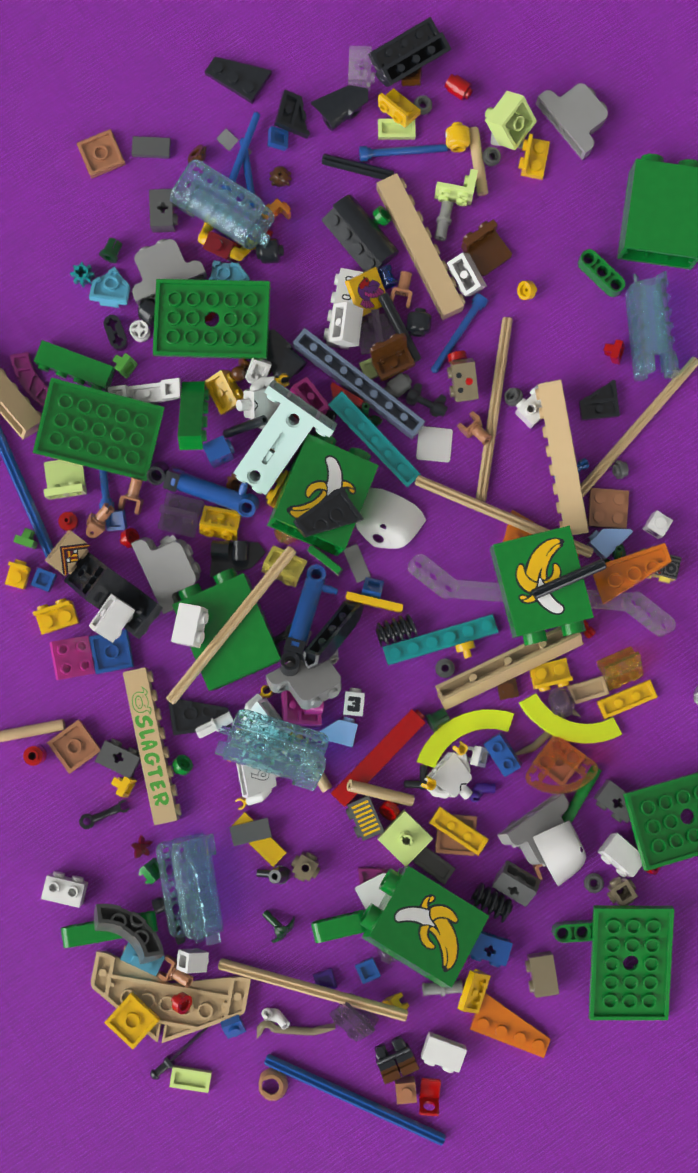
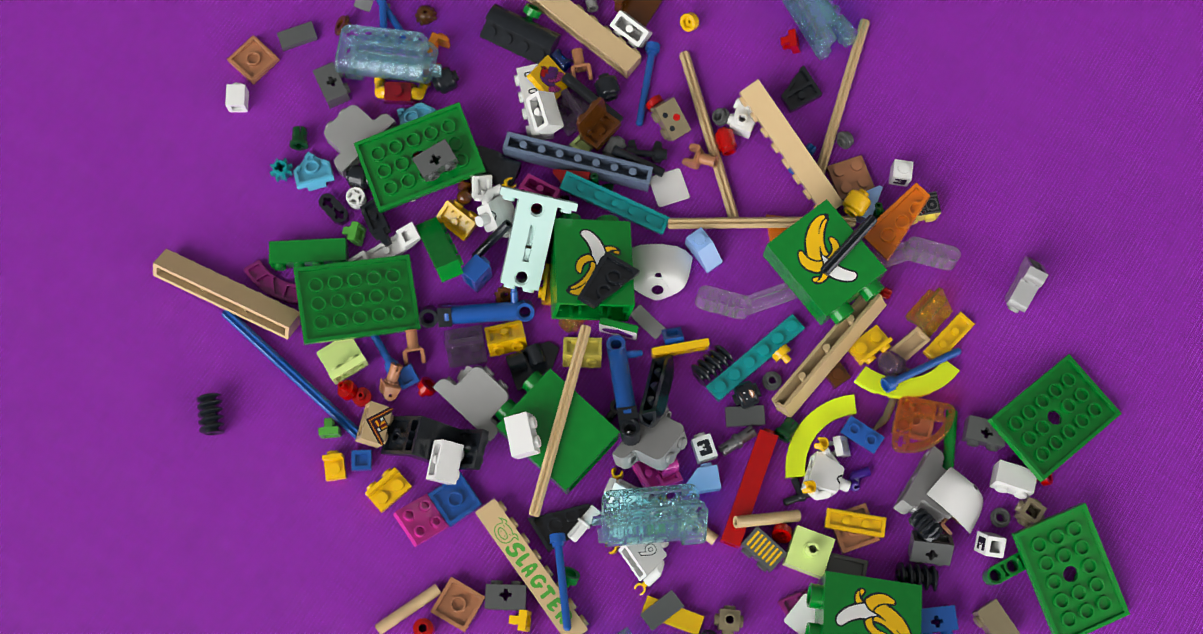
camera: 25 degrees left, 10 degrees down
none -> white brick [225,82,249,112]
none -> red tile [337,380,358,400]
none -> black hinge [360,198,392,247]
none -> dark grey brick [412,139,459,182]
none -> blue piece [549,533,571,631]
none -> black piece [611,145,665,177]
none -> light blue slope [685,227,723,274]
none -> red brick [715,127,737,156]
none -> flat silver pin [718,425,757,457]
none -> dark grey tile [725,405,765,428]
none -> black head [732,380,762,409]
none -> yellow head [842,189,871,218]
none -> blue piece [880,348,962,393]
none -> black gear [909,508,943,543]
none -> white brick [974,531,1007,558]

